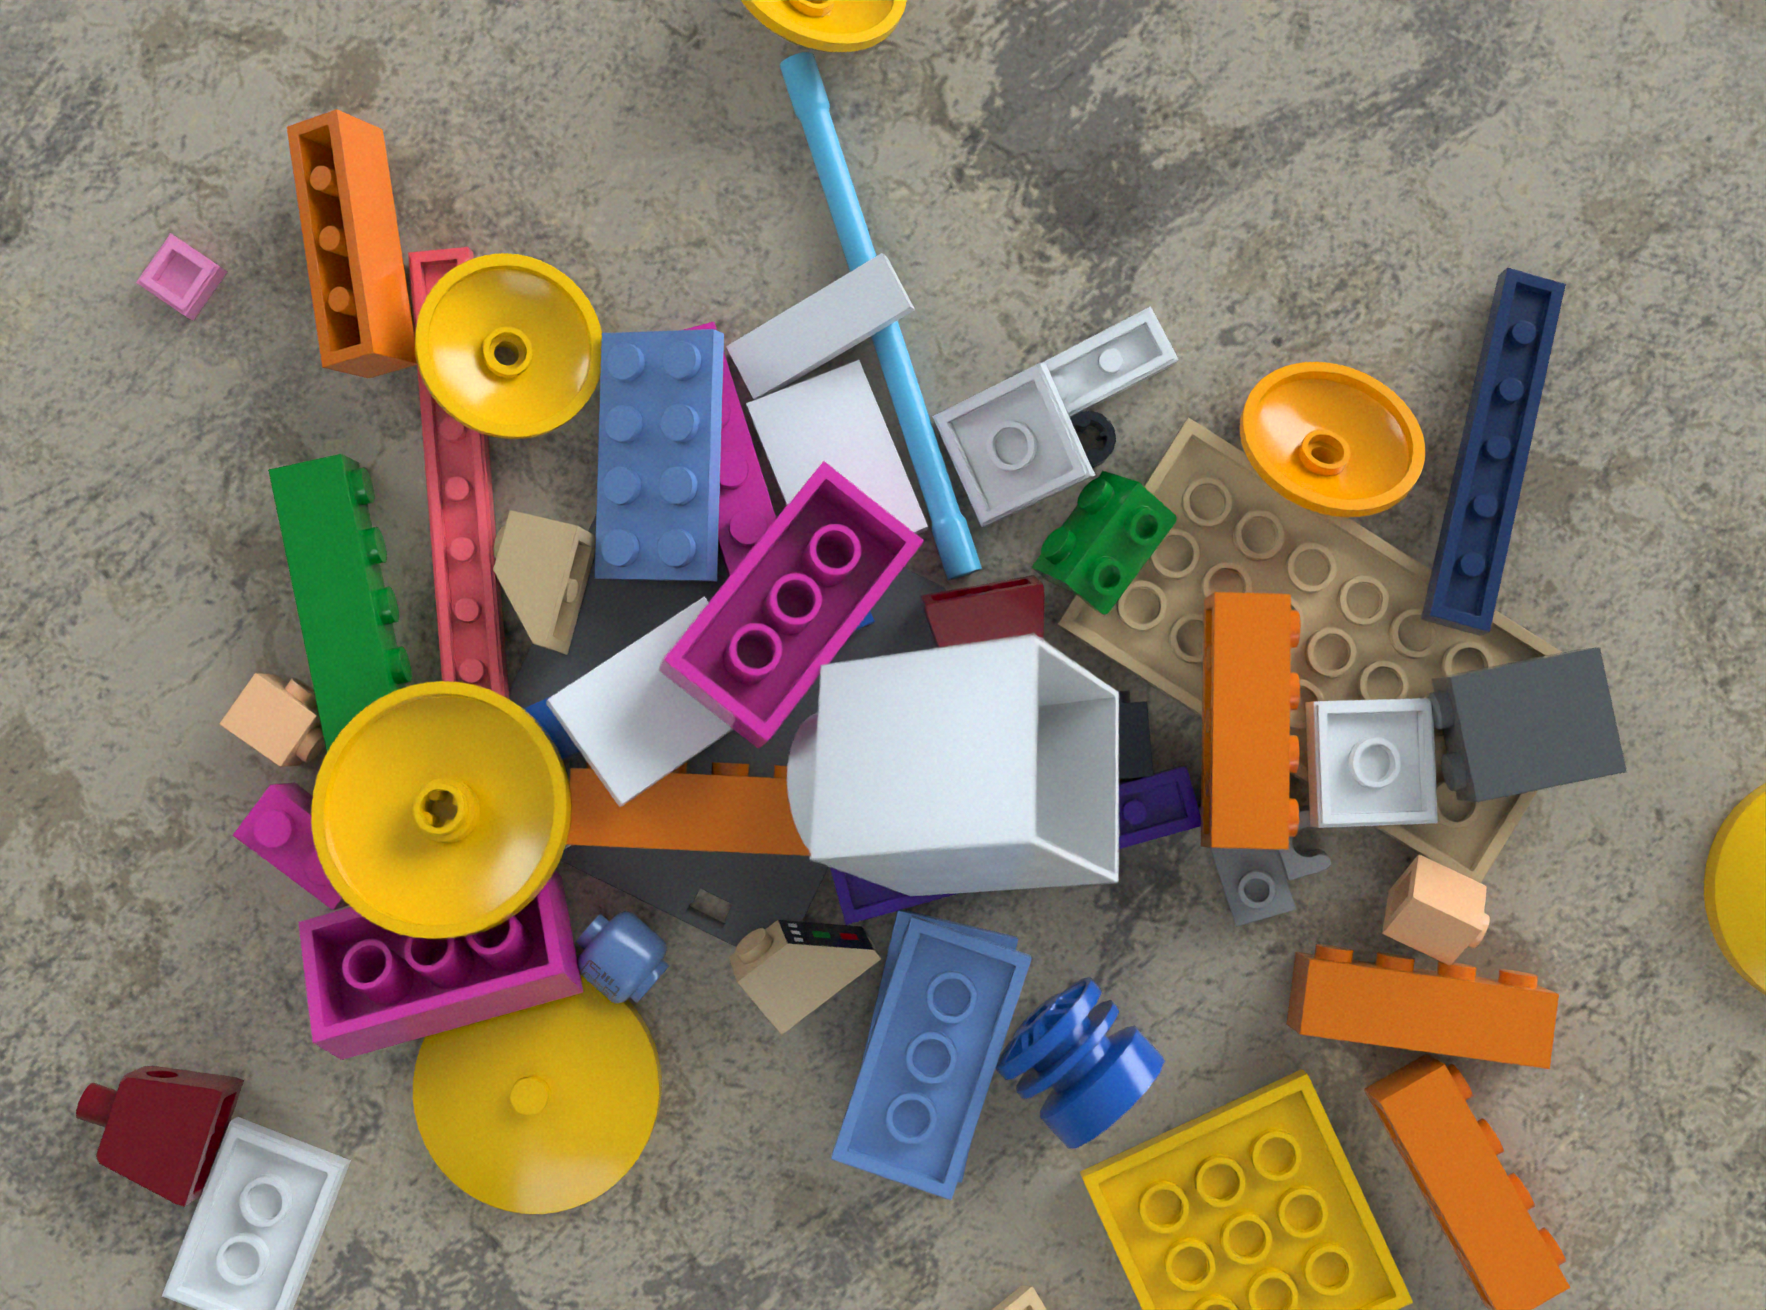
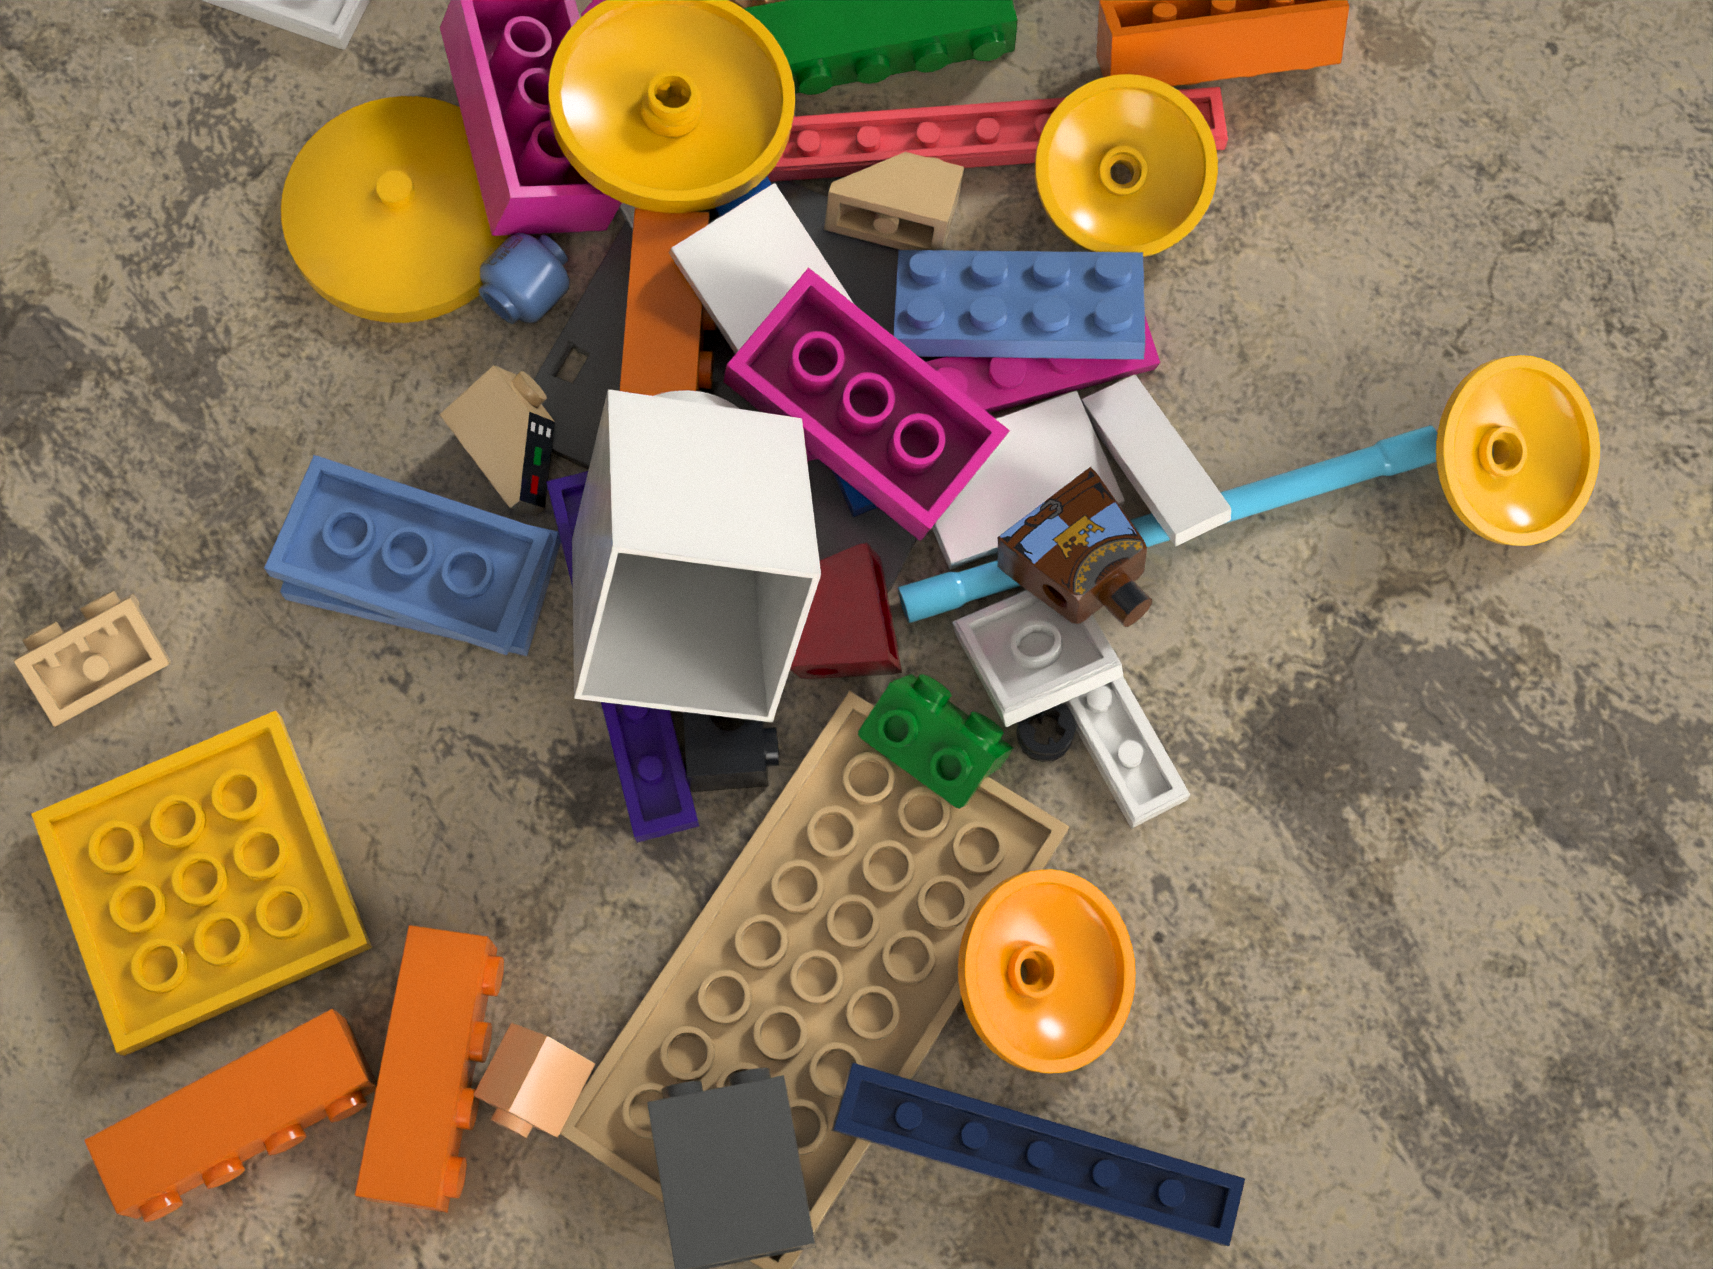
camera: 90 degrees right, 15 degrees down
blue wheel [995,977,1165,1149] -> none
light grey plate [1198,805,1331,927] -> none
orange brick [1201,592,1301,850] -> none
white tile [1306,698,1438,828] -> none
none -> torso [997,467,1152,627]

